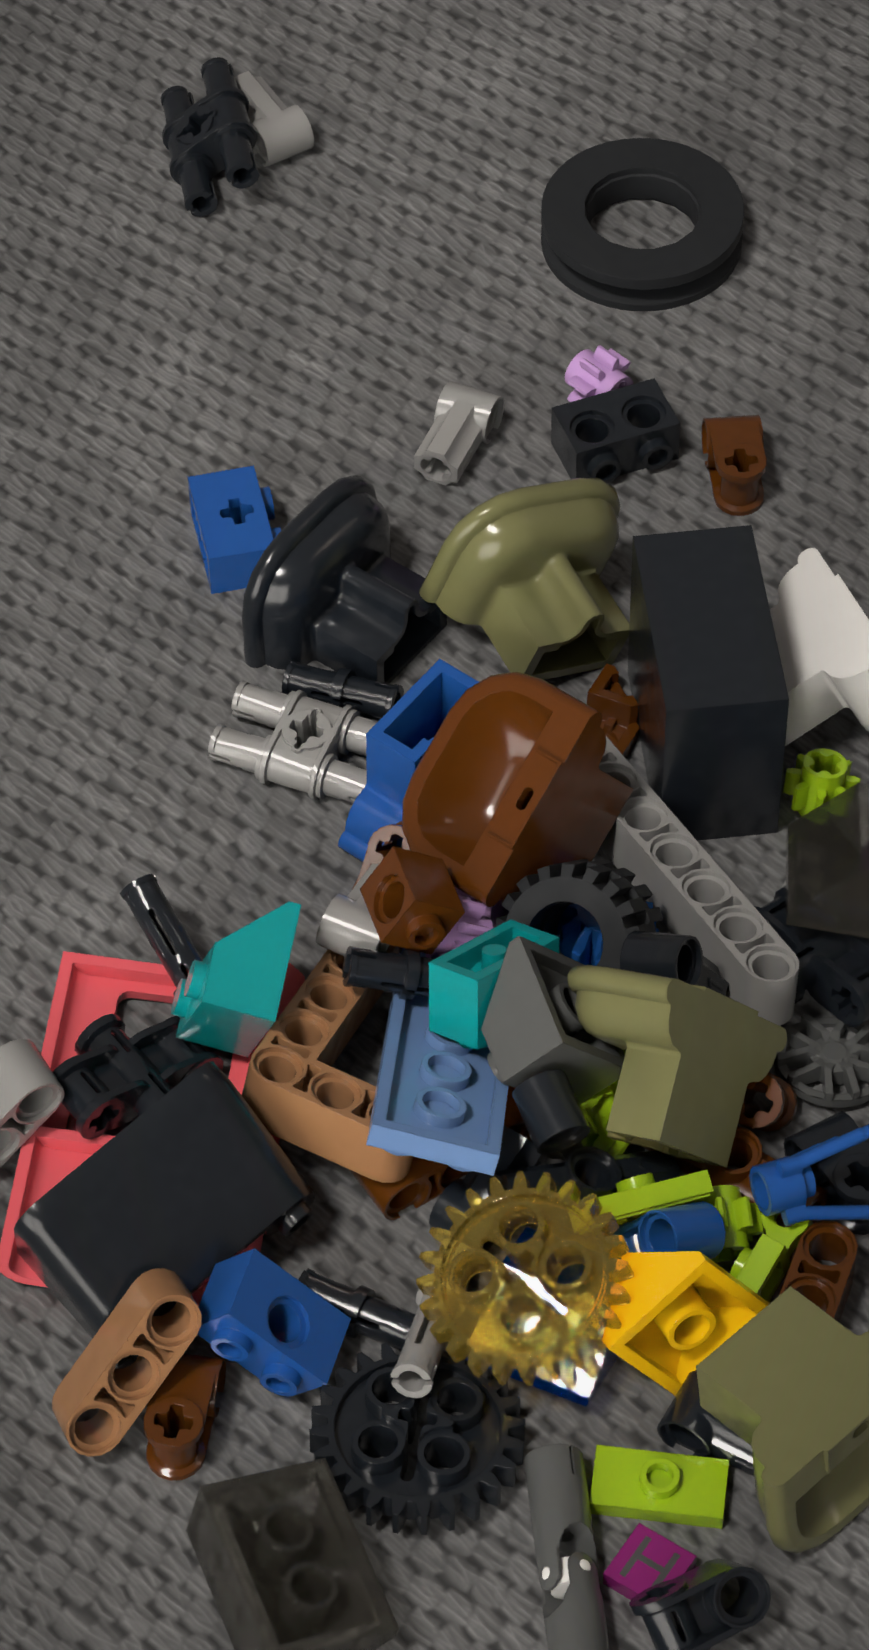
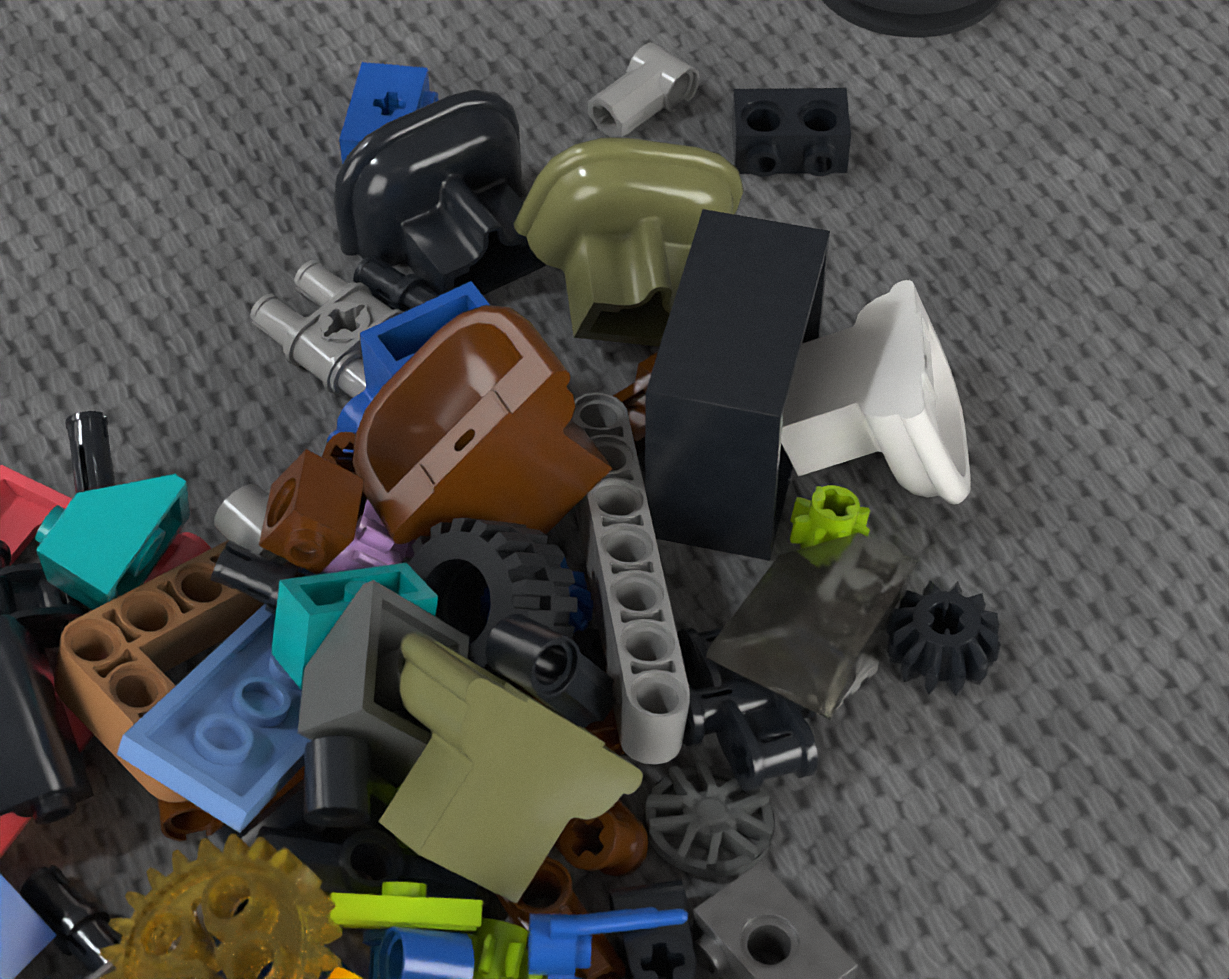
camera: 20 degrees right, 0 degrees up
lavender gear [565,345,633,402] -> none
reddish brown piece [701,415,767,516] -> none

